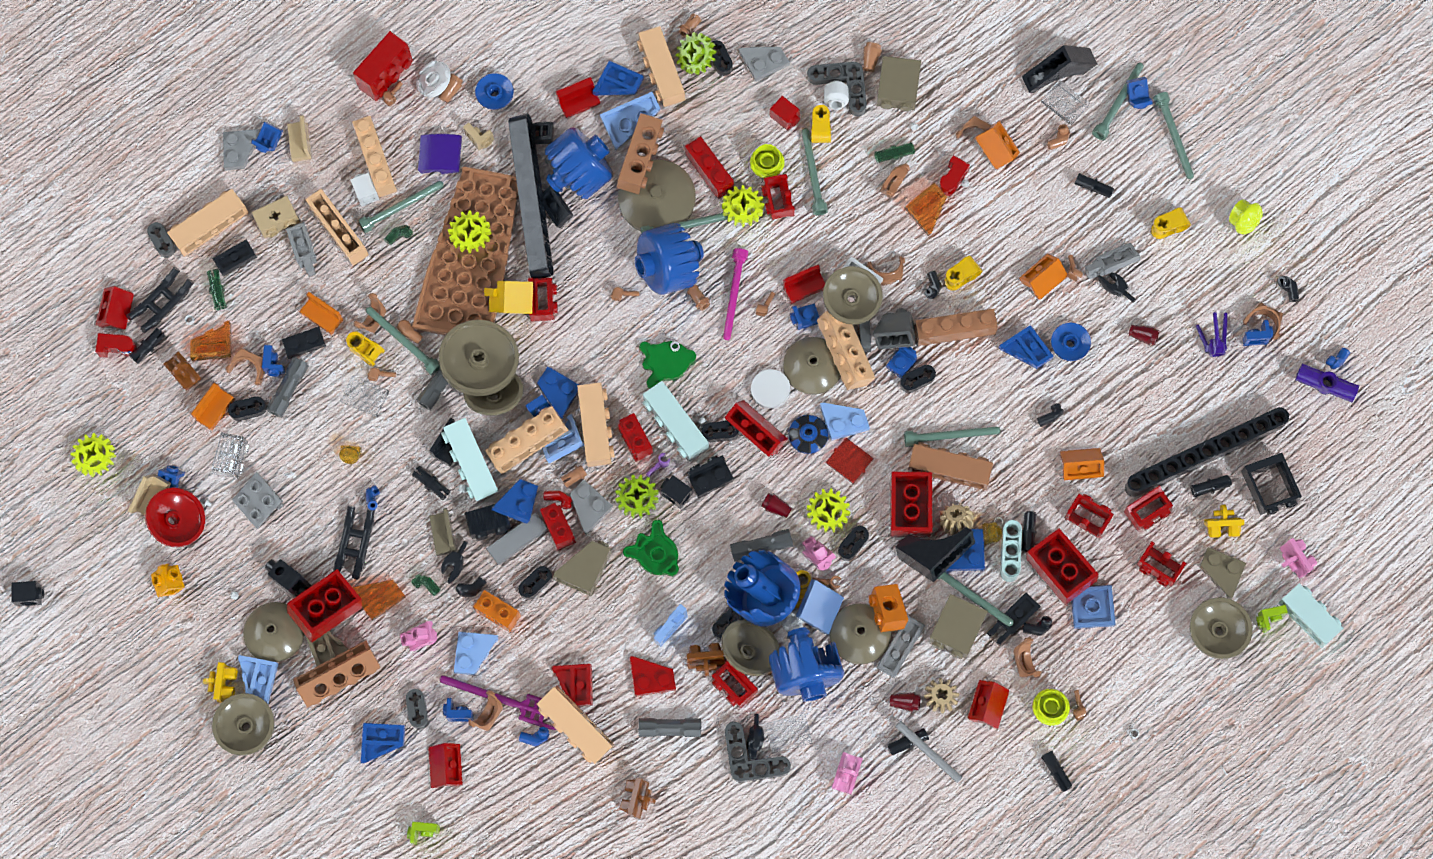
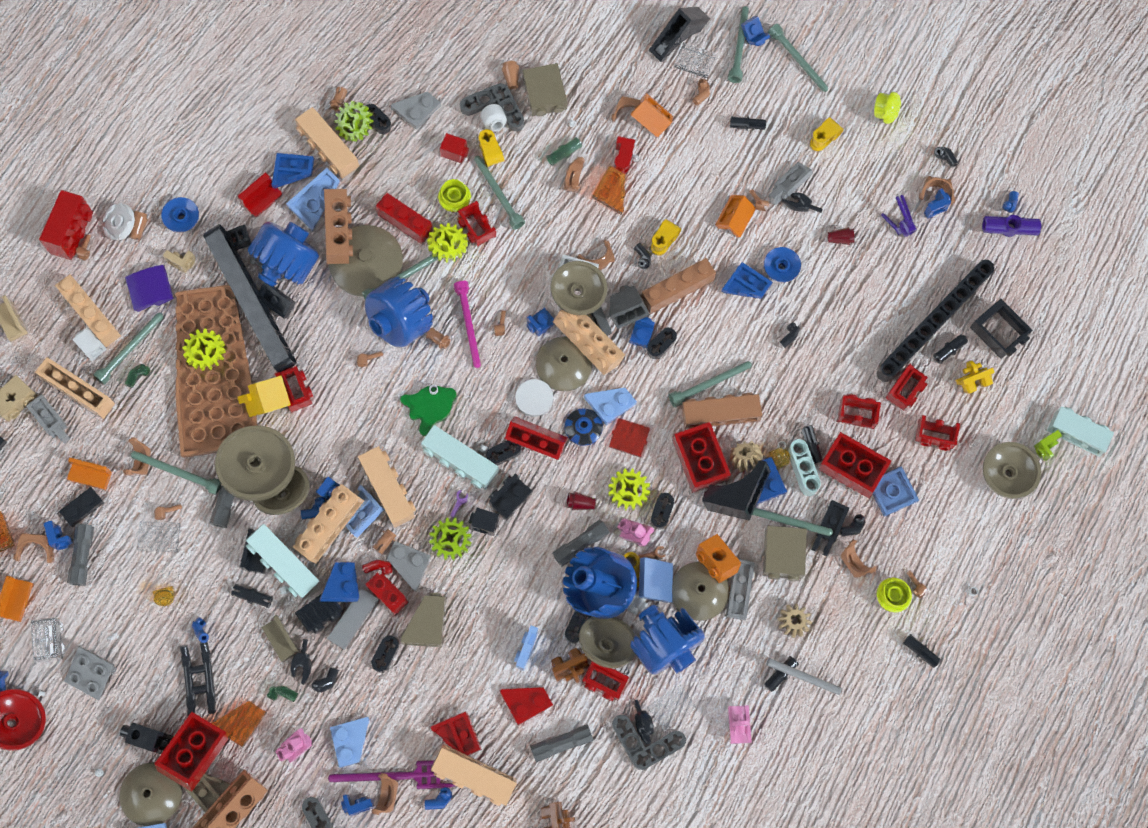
camera: 30 degrees left, 0 degrees up
light orange brick [151,564,185,597] -> none
black beam [228,397,267,421] -> none
yellow piece [346,332,385,367] -> none
nougat arm [397,320,423,344] -> none
orange brick [473,590,521,633] -> none
blue wing [537,367,579,419] -> none
red window [618,413,653,462] -> none
green tile [623,520,679,577] -> none
red panel [783,264,825,304] -> none
dark red cone [890,692,921,713] -> none
red panel [968,680,1009,729] -> none
orange panel [1060,448,1104,480] -> none
dark tan wing [1200,547,1246,599] -> none
bright pink hips [1280,538,1317,579] -> none
none -> blue arm [301,497,326,520]

